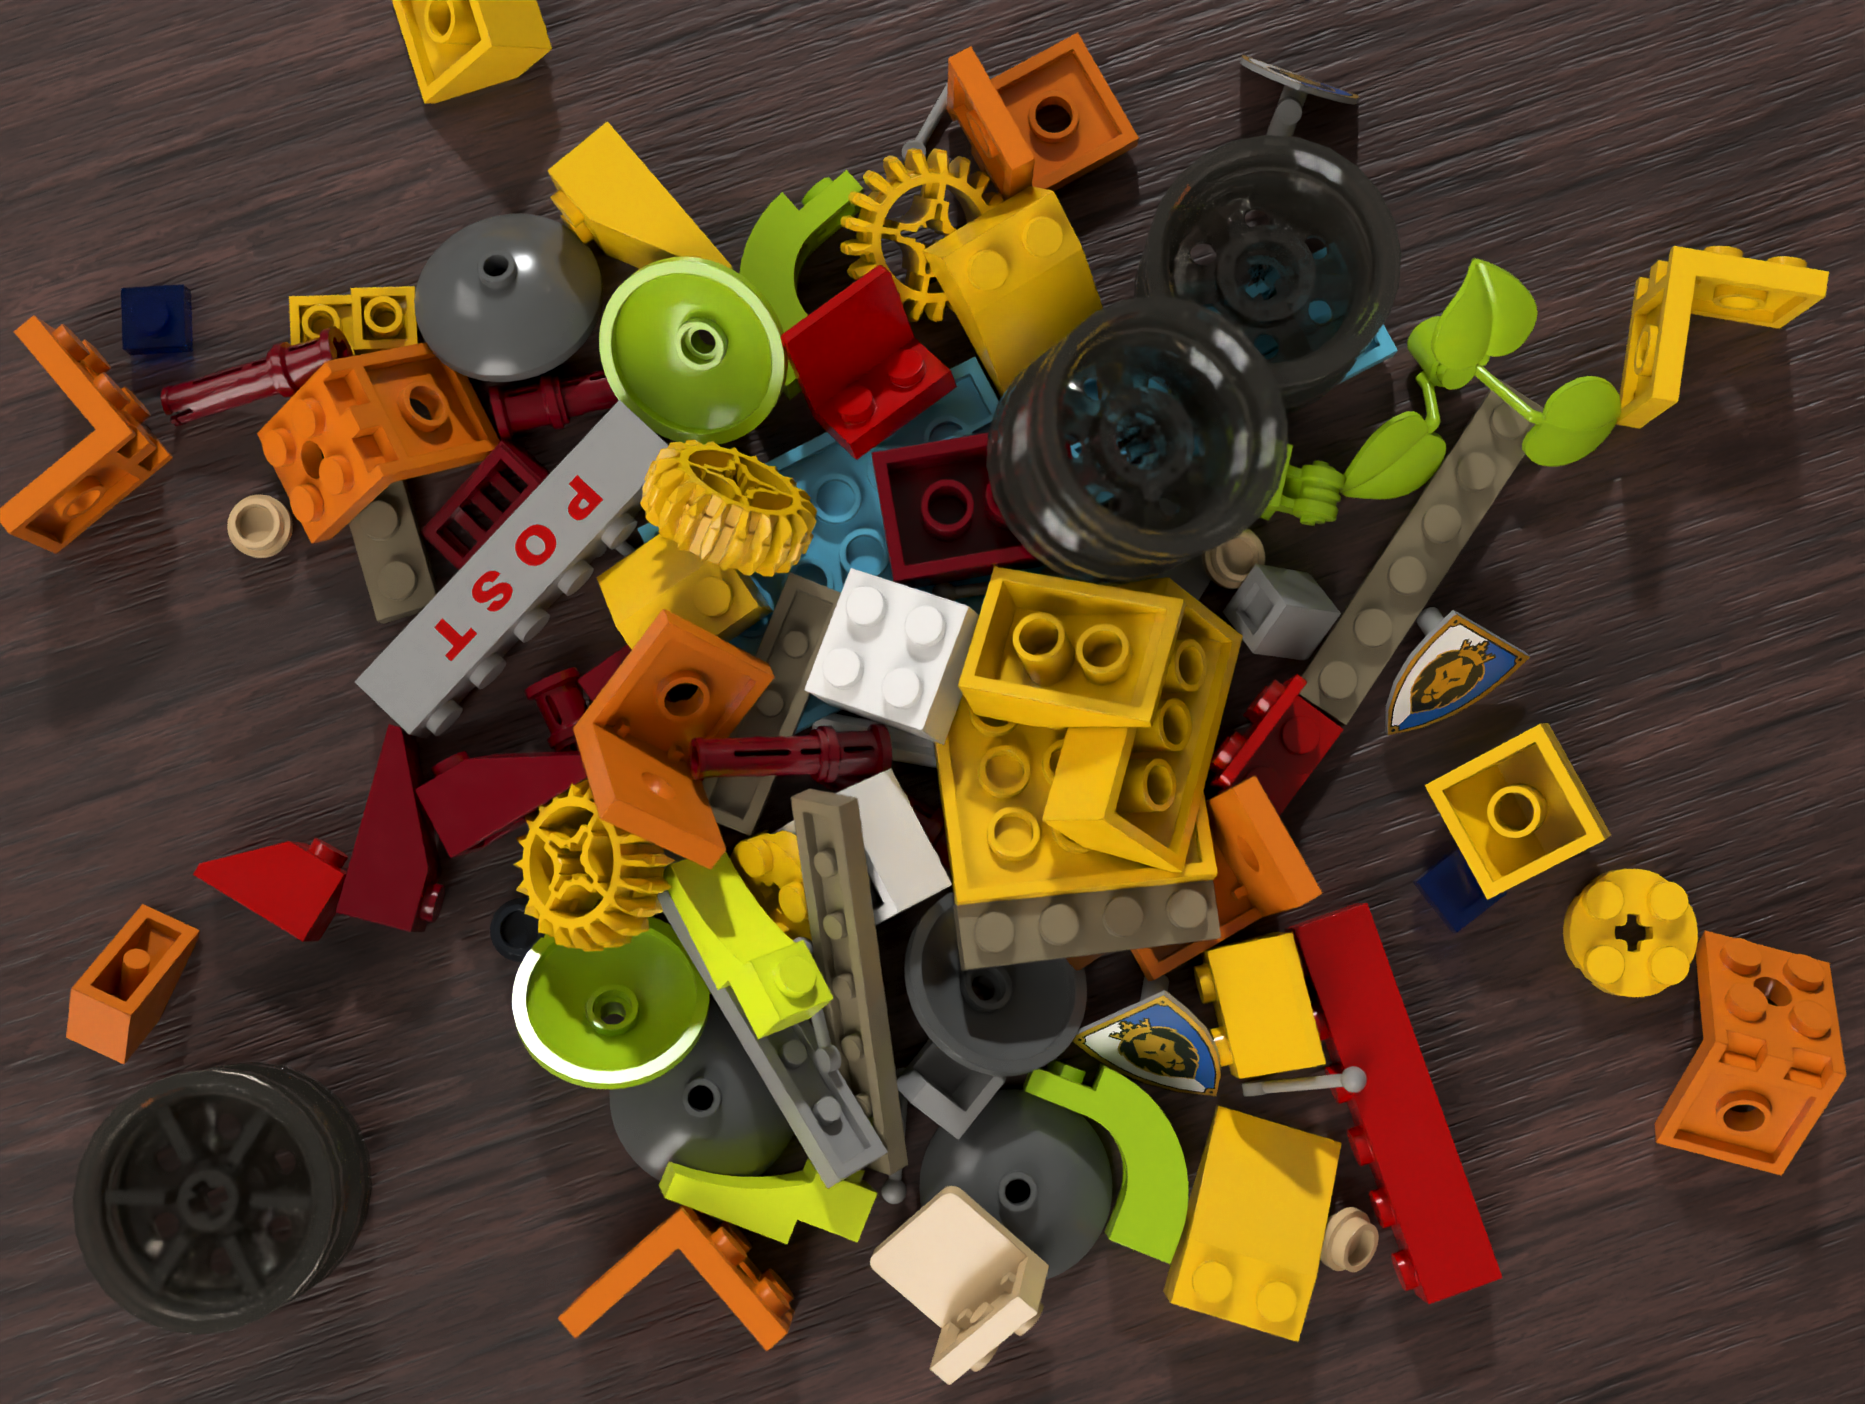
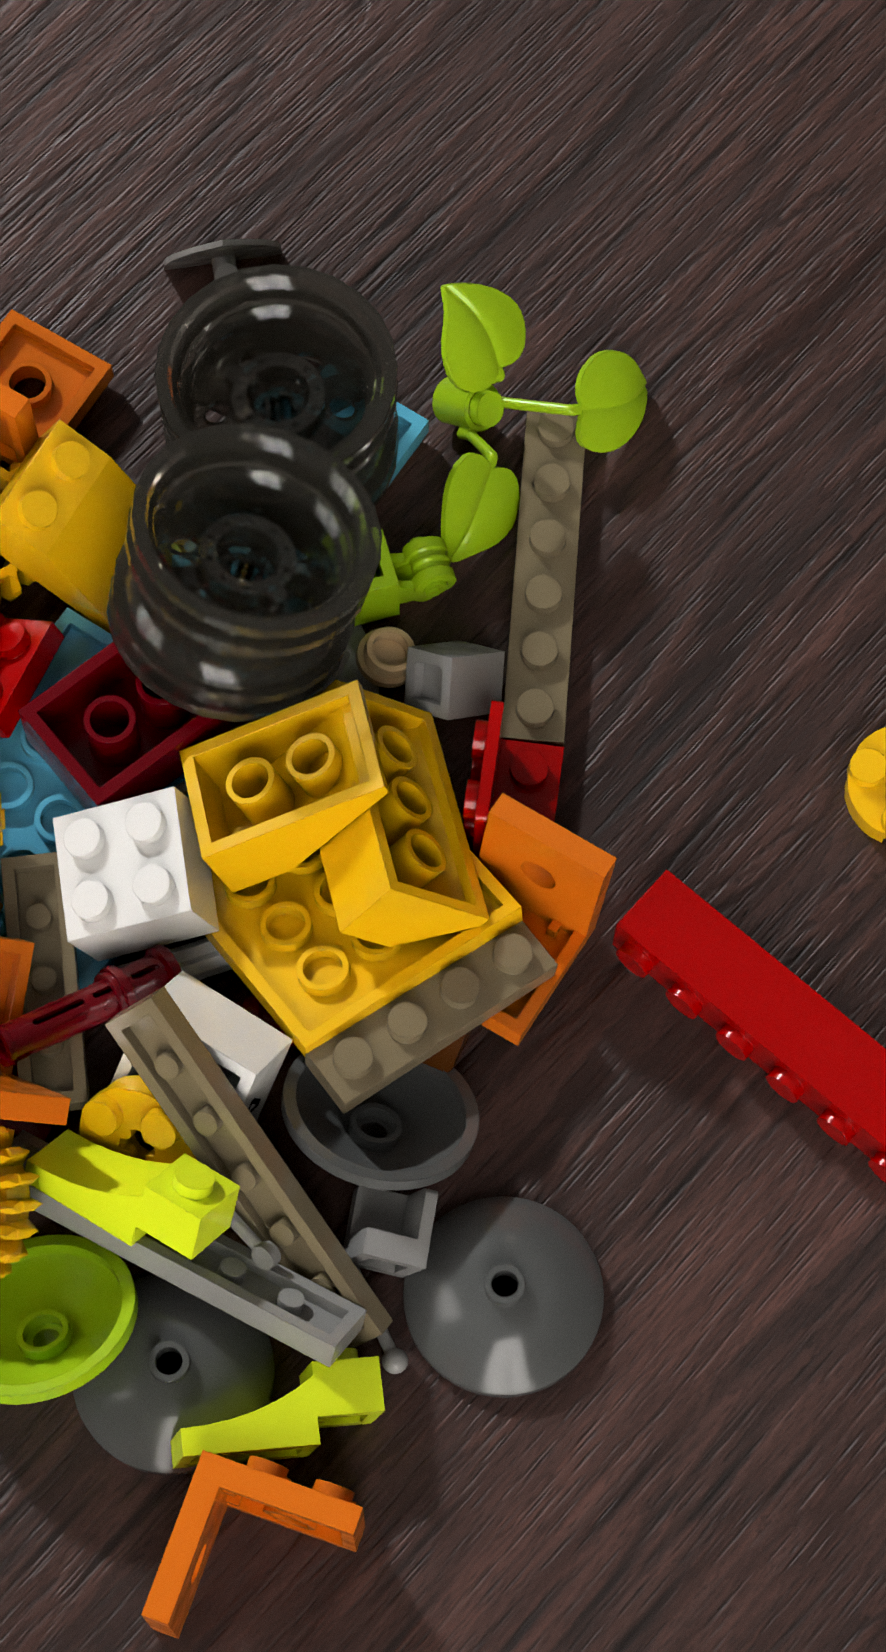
camera: 30 degrees left, 15 degrees down
tan bracket [870,1186,1049,1385] -> none
lime arch [1023,1059,1189,1264] -> none
shield [1072,975,1222,1096] -> none
yellow slope [1163,1105,1342,1342] -> none
yellow slope [1194,932,1326,1079] -> none
light grey hinge [1242,1066,1367,1097] -> none
tan plate [1320,1207,1379,1272] -> none
shield [1385,607,1530,736] -> none
clear blue plate [1412,846,1507,933] -> none
yellow slope [1425,723,1611,900] -> none
yellow bracket [1616,246,1829,429] -> none

